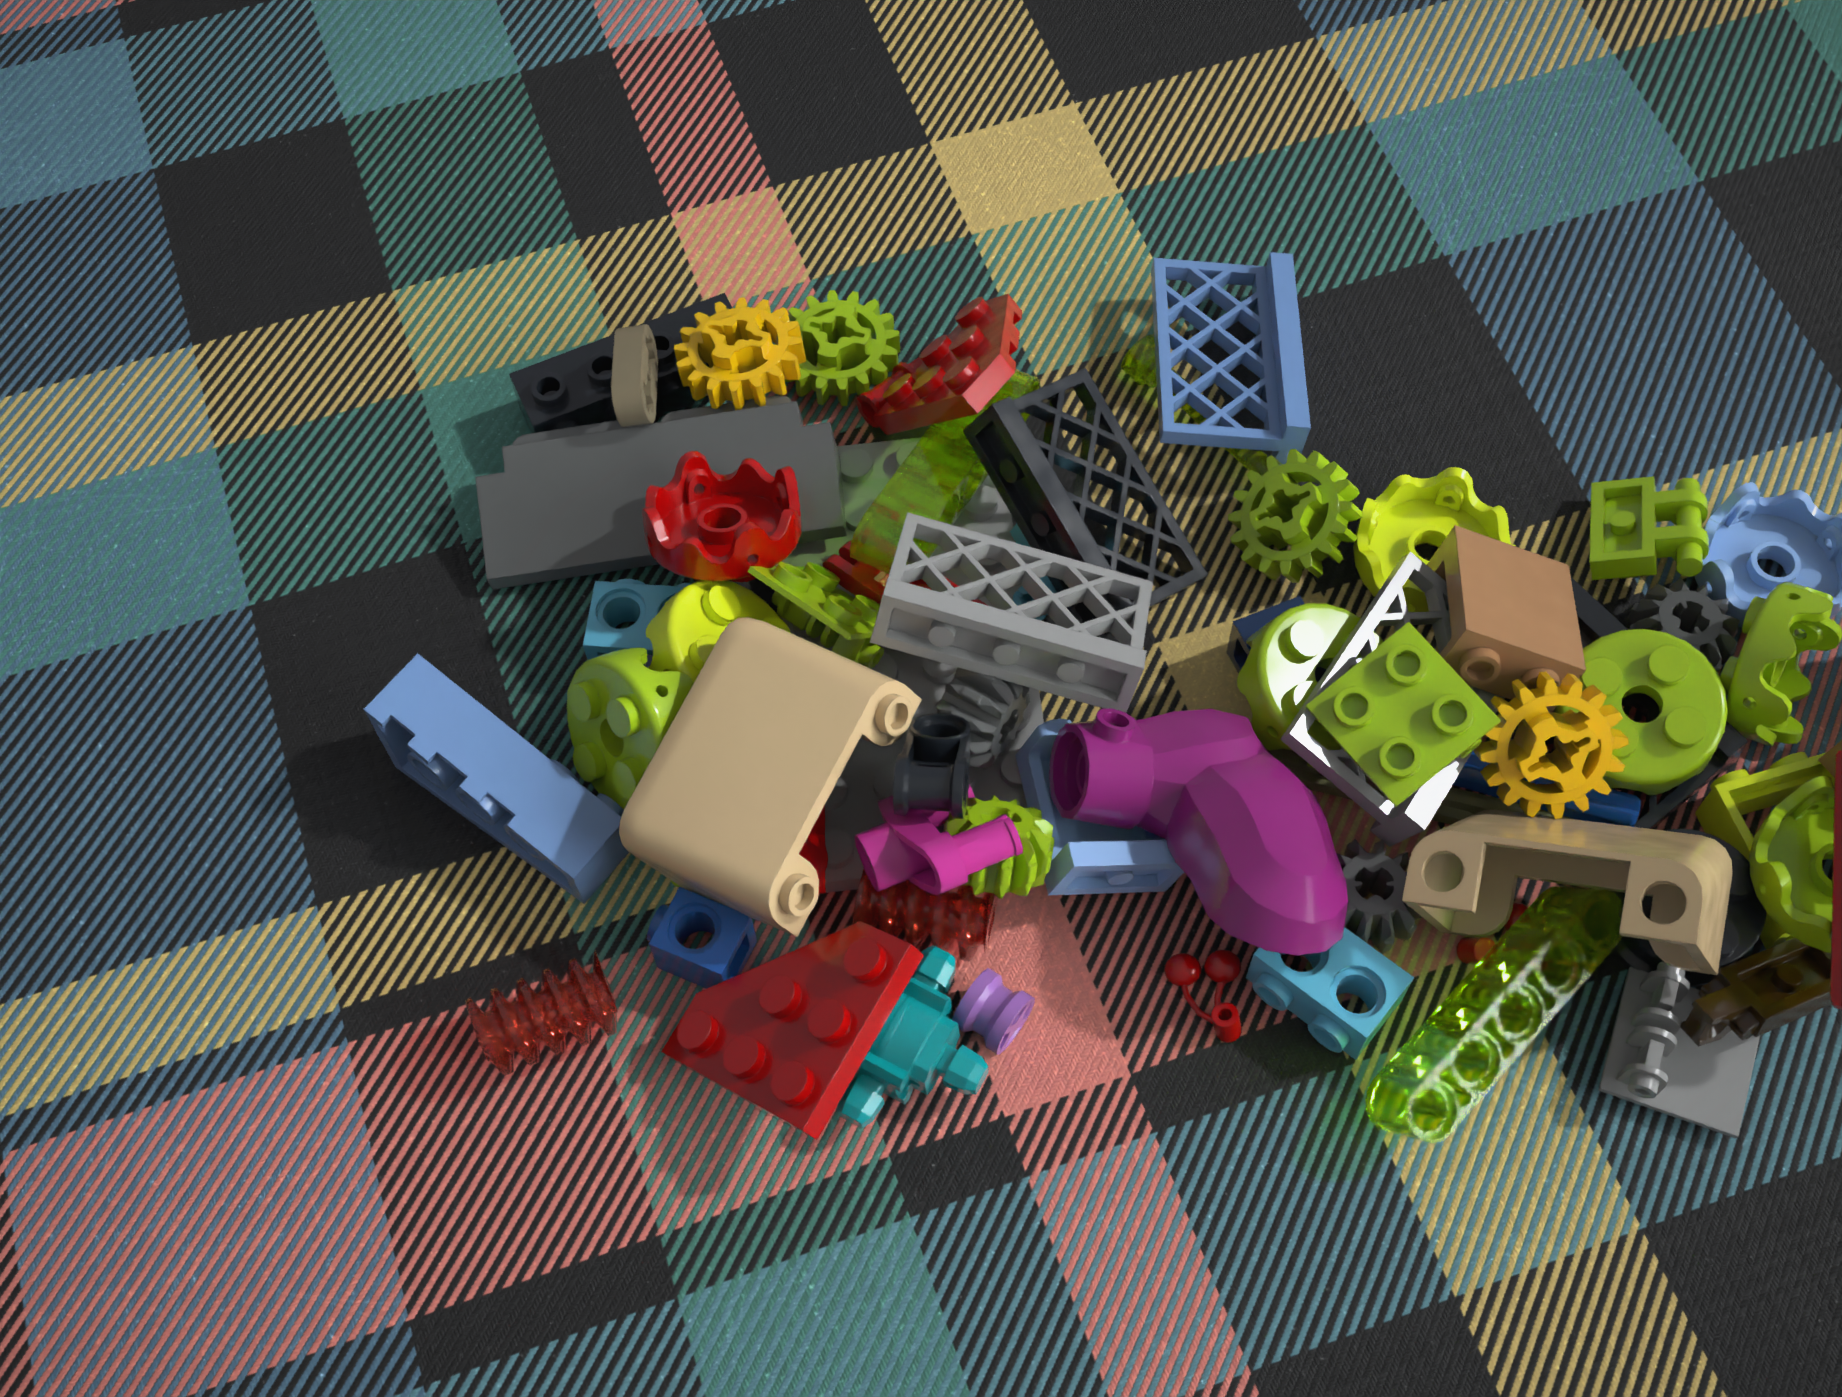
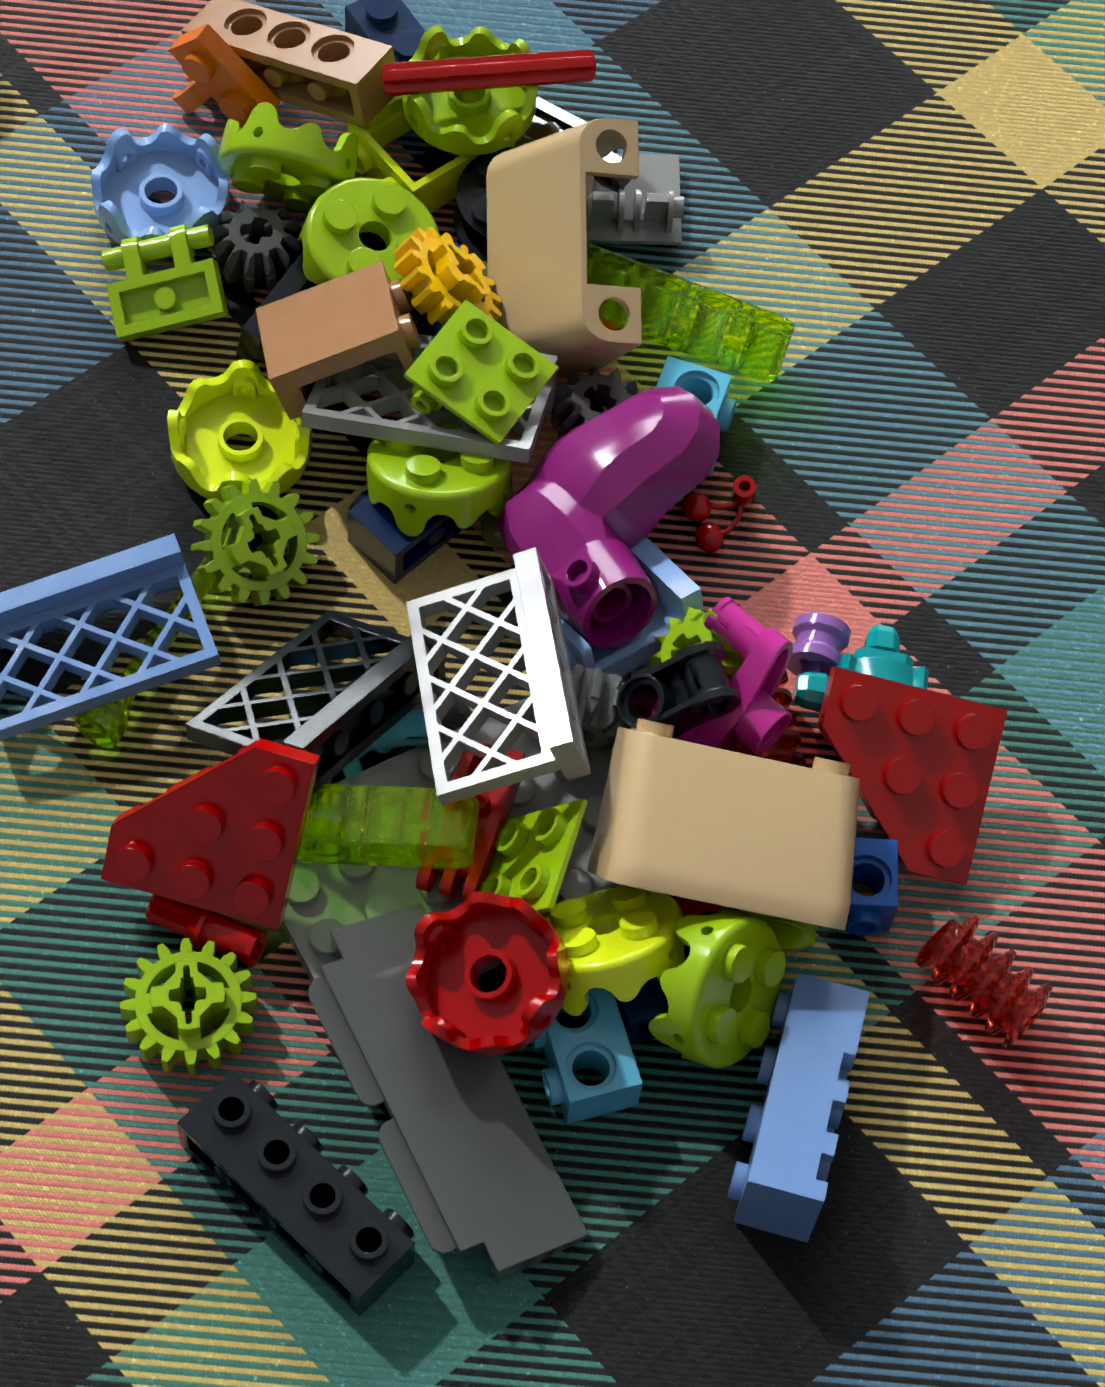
camera: 120 degrees left, 0 degrees up
dark tan beam [611,324,658,427] -> none
yellow gear [674,297,806,410] -> none

